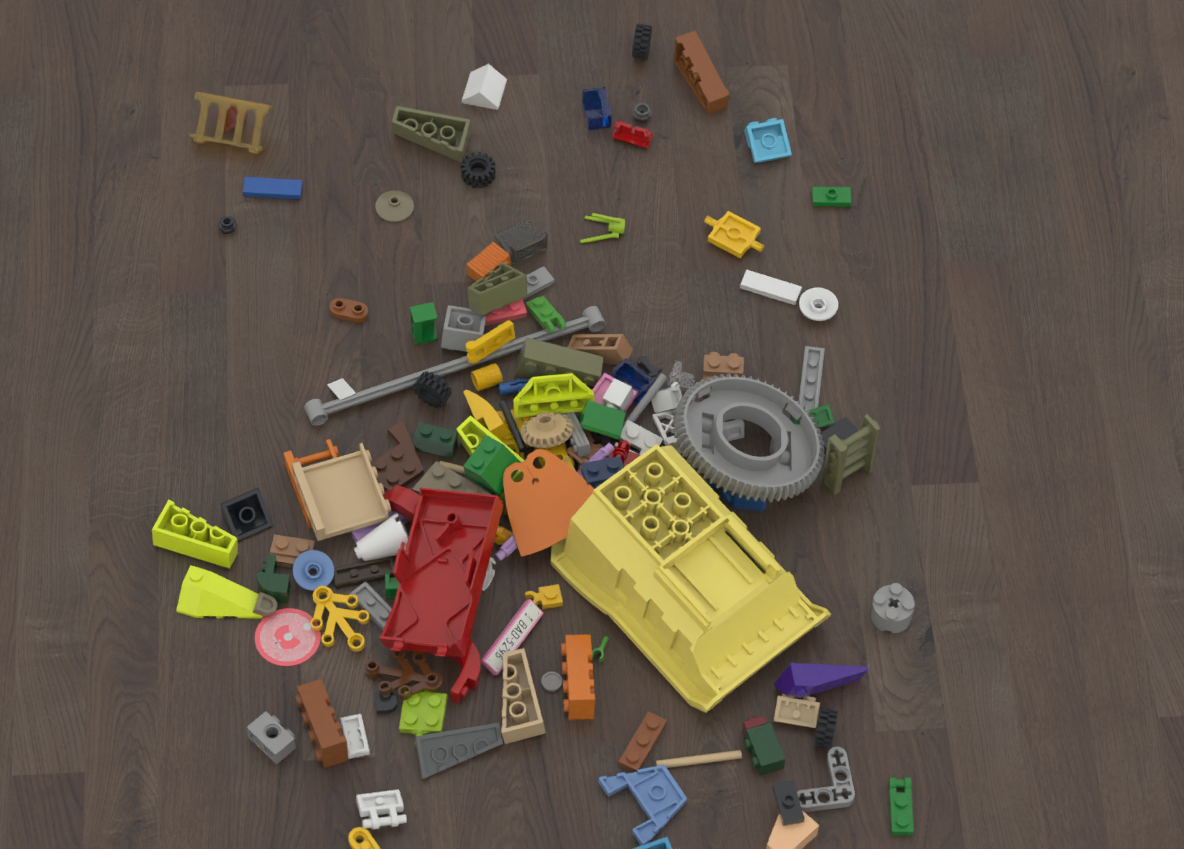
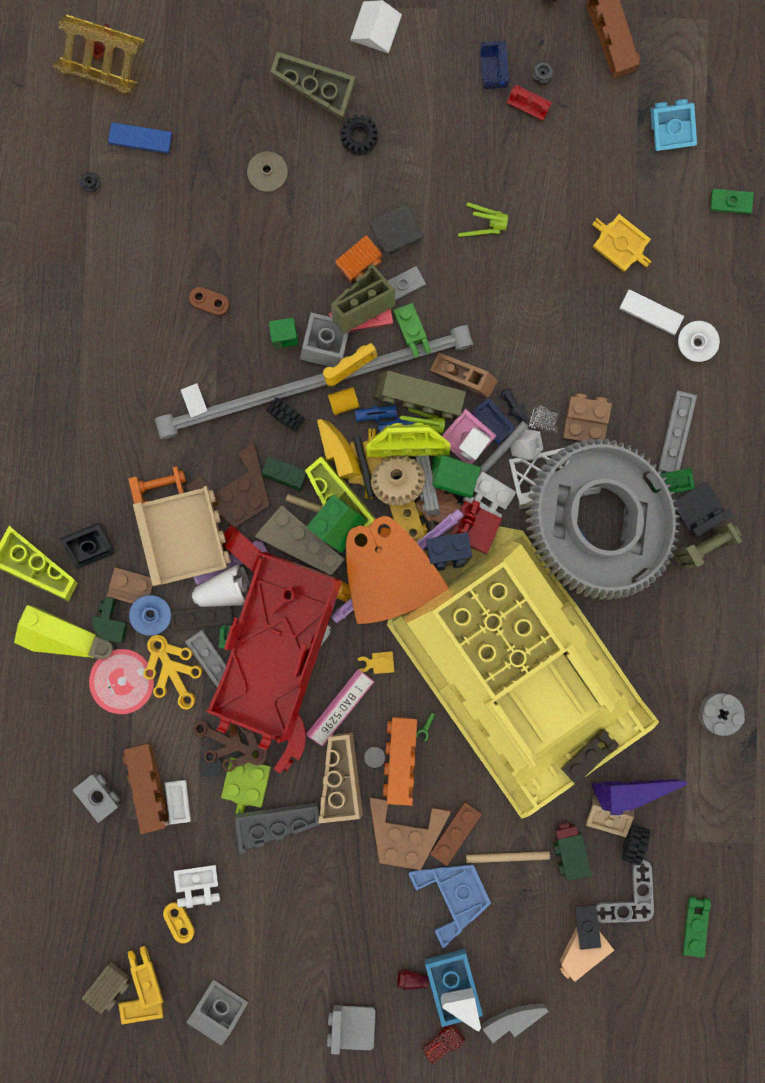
camera: 10 degrees right, 30 degrees up
none -> medium nougat wing [370,797,450,870]
none -> dark brown plate [560,729,619,785]

